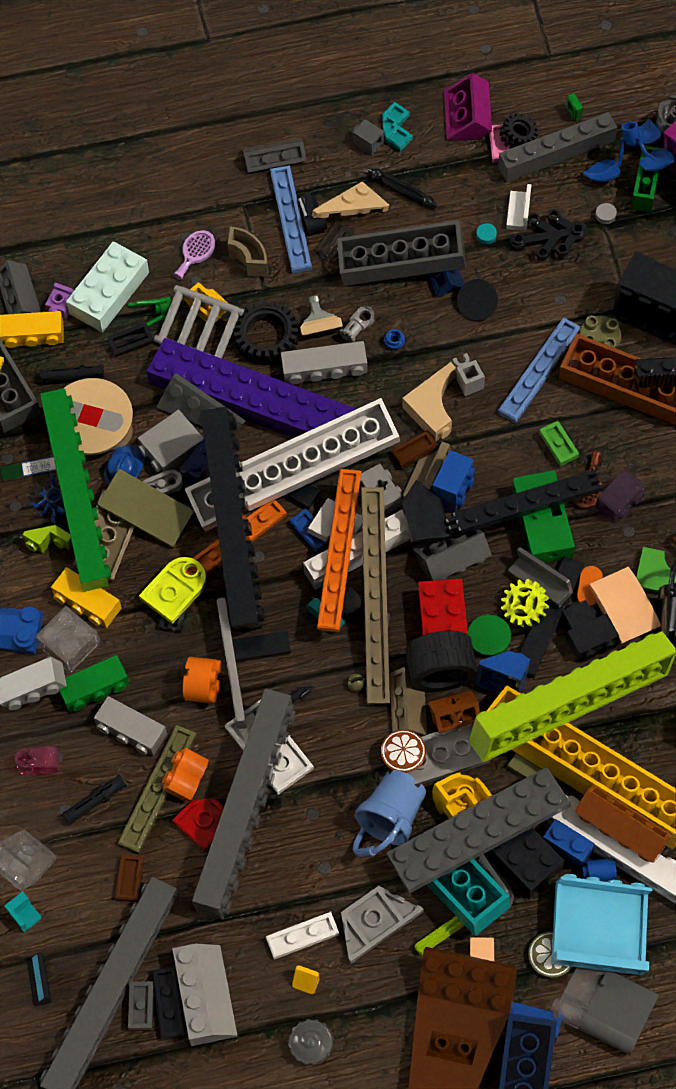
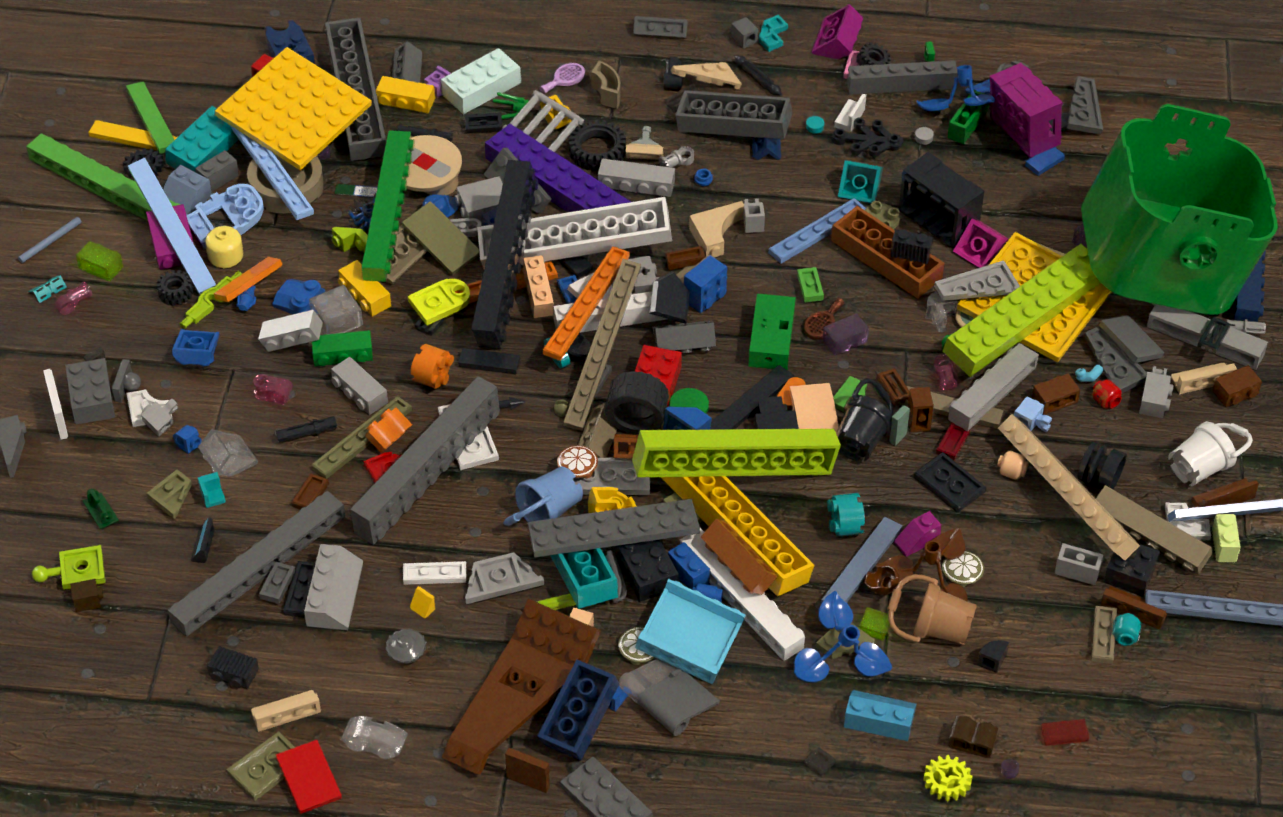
camera: 15 degrees right, 15 degrees down
light grey tile [217,598,246,729] -> none
medium blue tile [270,166,312,274] -> none
black hinge [445,470,603,534] -> none
black piece [457,279,498,321] -> none
neon yellow gear [501,579,549,627] -> none
dark grey panel [508,547,573,608] -> none
none -> light nougat brick [523,255,554,318]
none -> teal slope [838,160,883,203]

